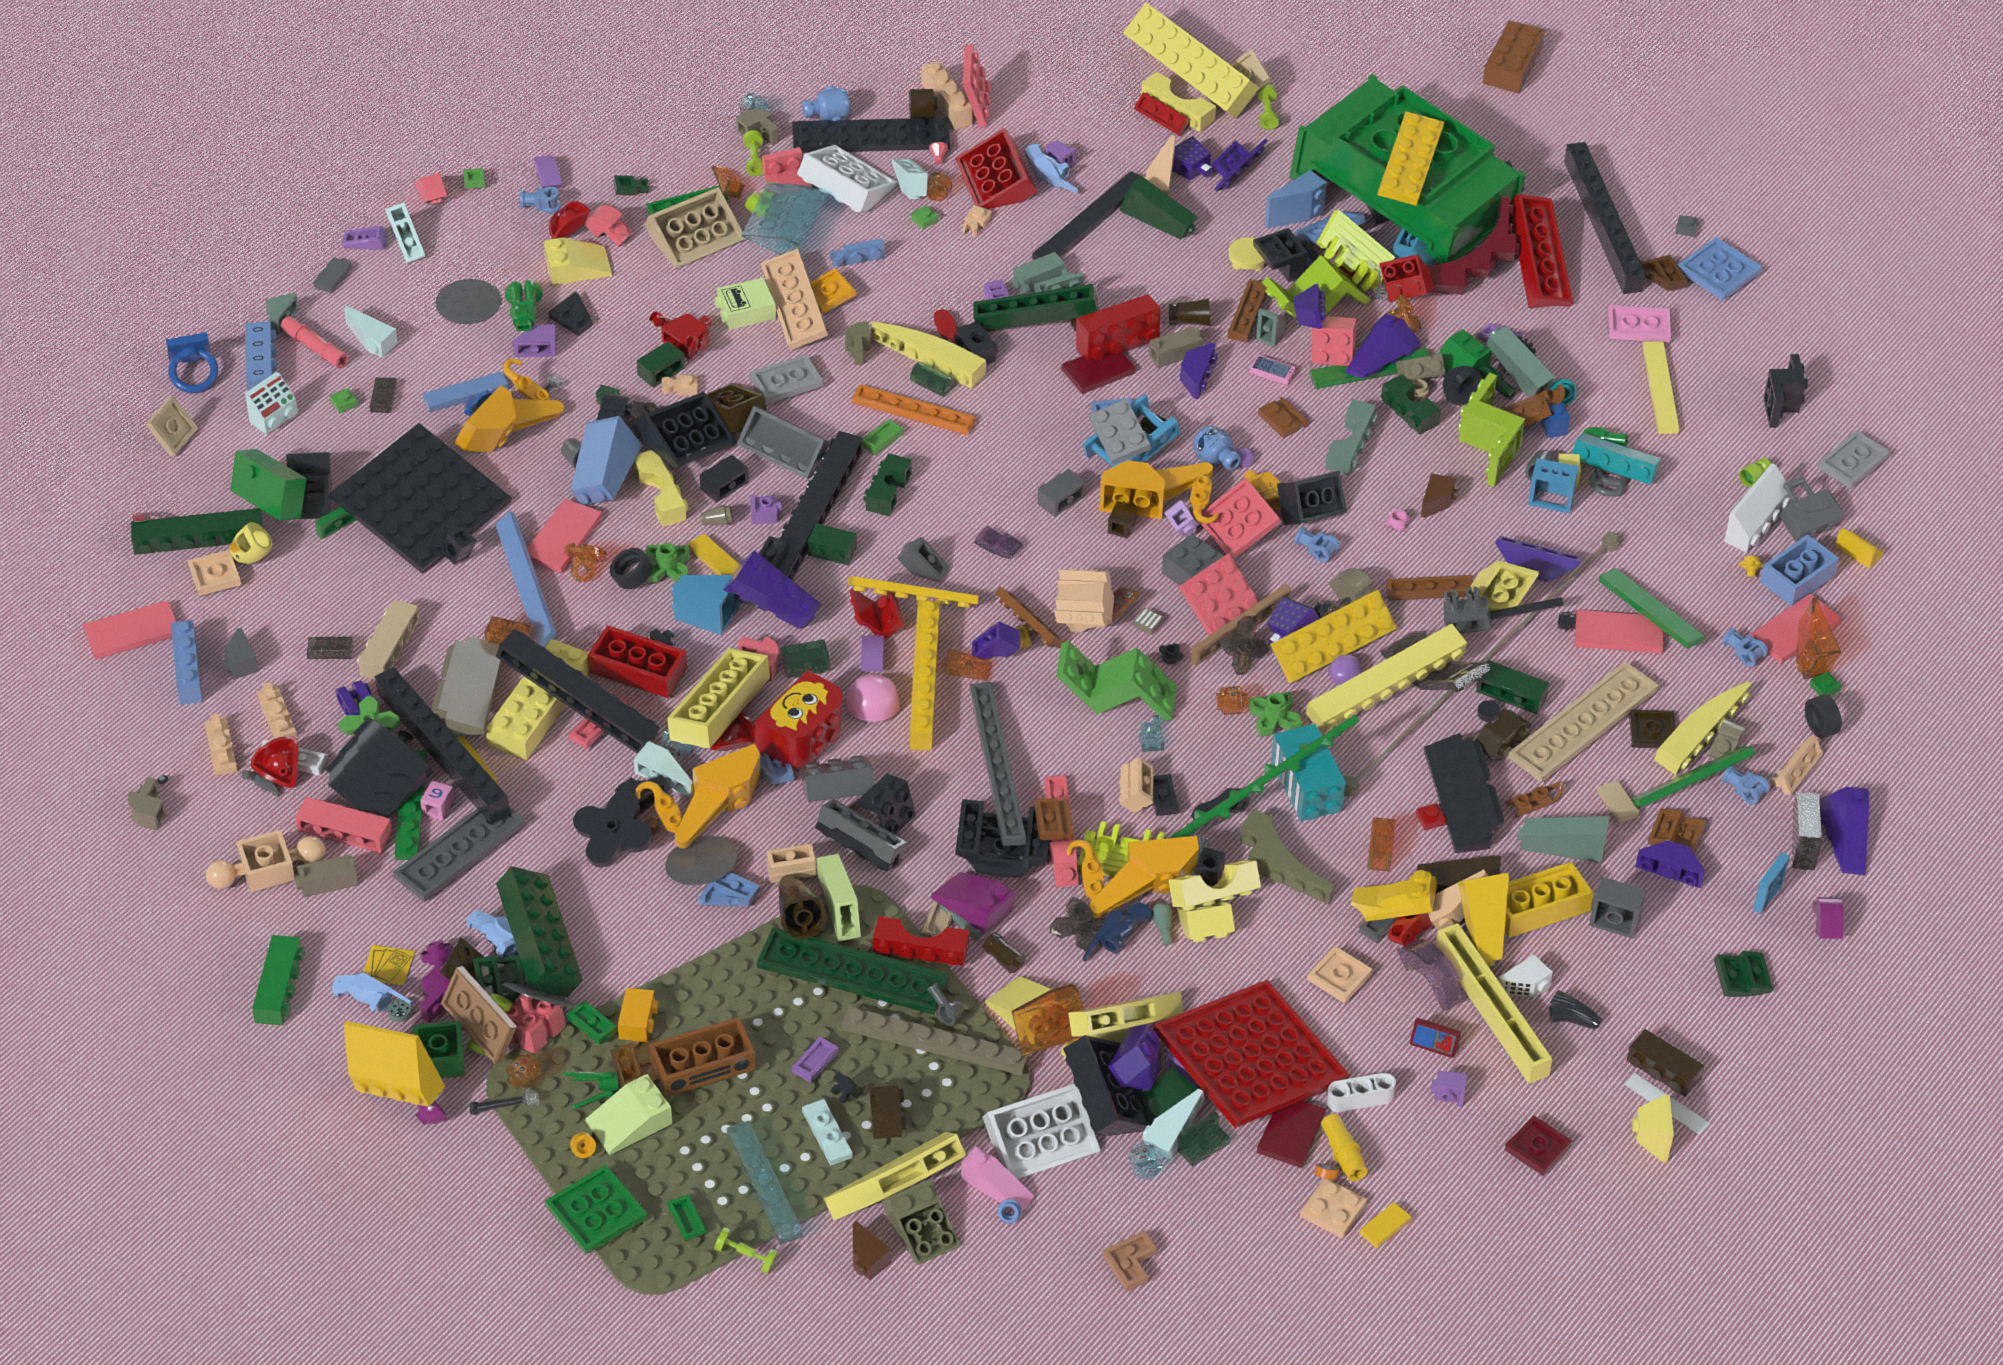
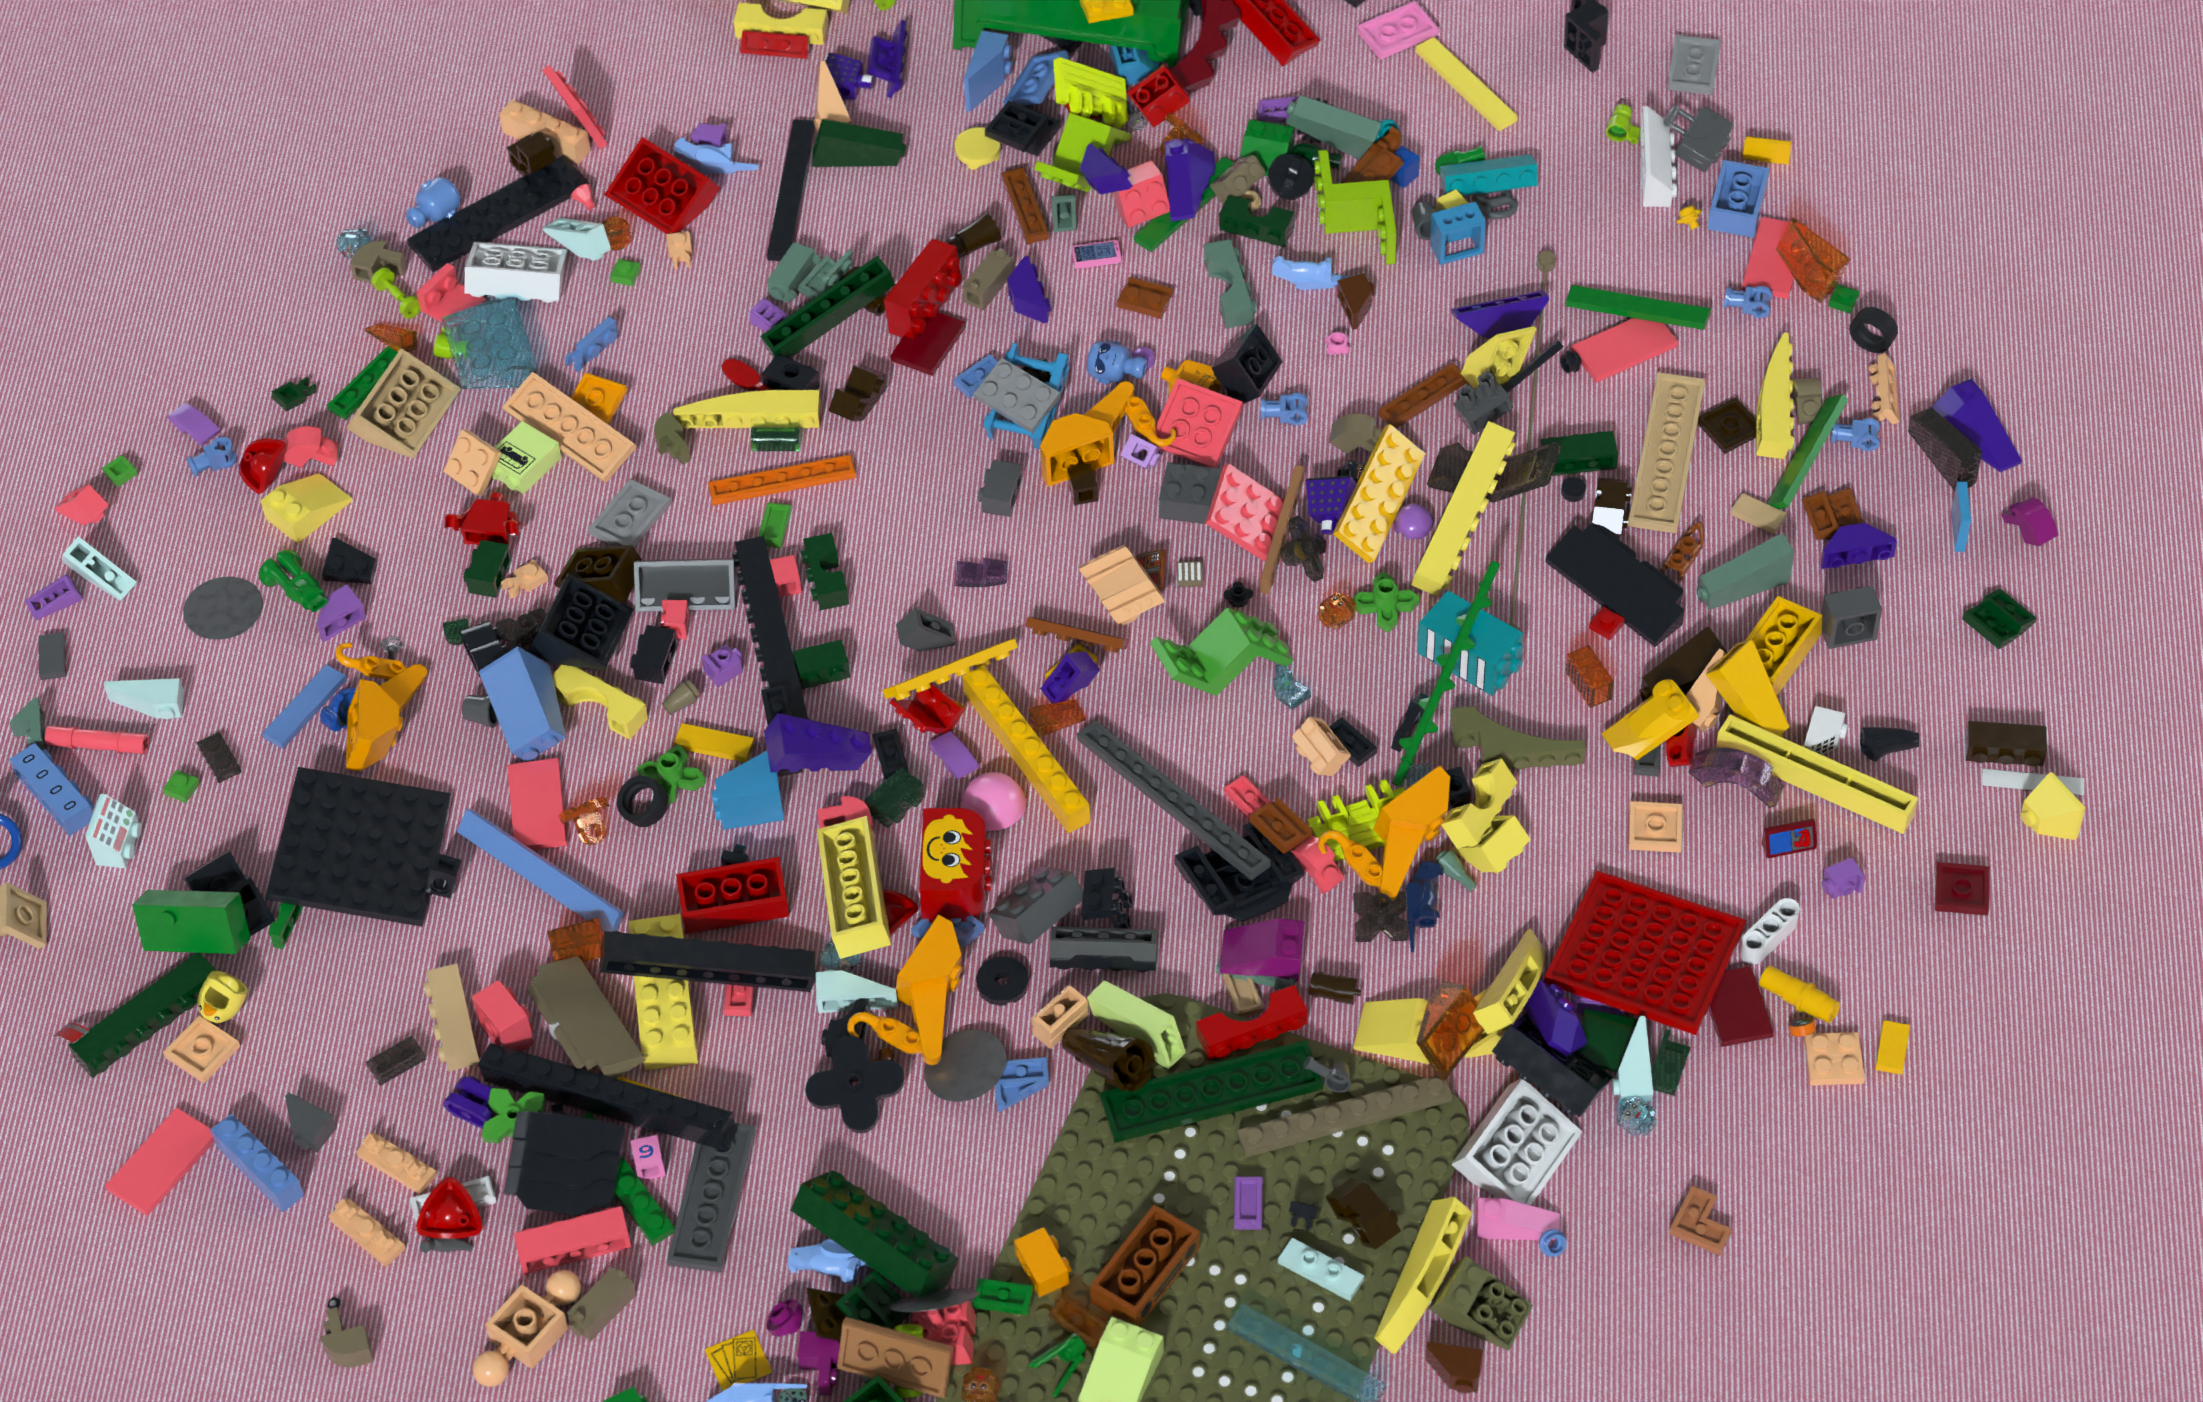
camera: 30 degrees left, 5 degrees up
none -> light nougat plate [443,429,502,495]
none -> coral brick [472,980,534,1052]
none -> coral brick [661,600,690,639]
none -> coral brick [770,555,802,597]
none -> dark brown brick [828,365,888,421]
none -> black plate [872,729,909,780]
none -> black tile [976,956,1029,1006]
none -> light blue animal [1272,256,1352,290]

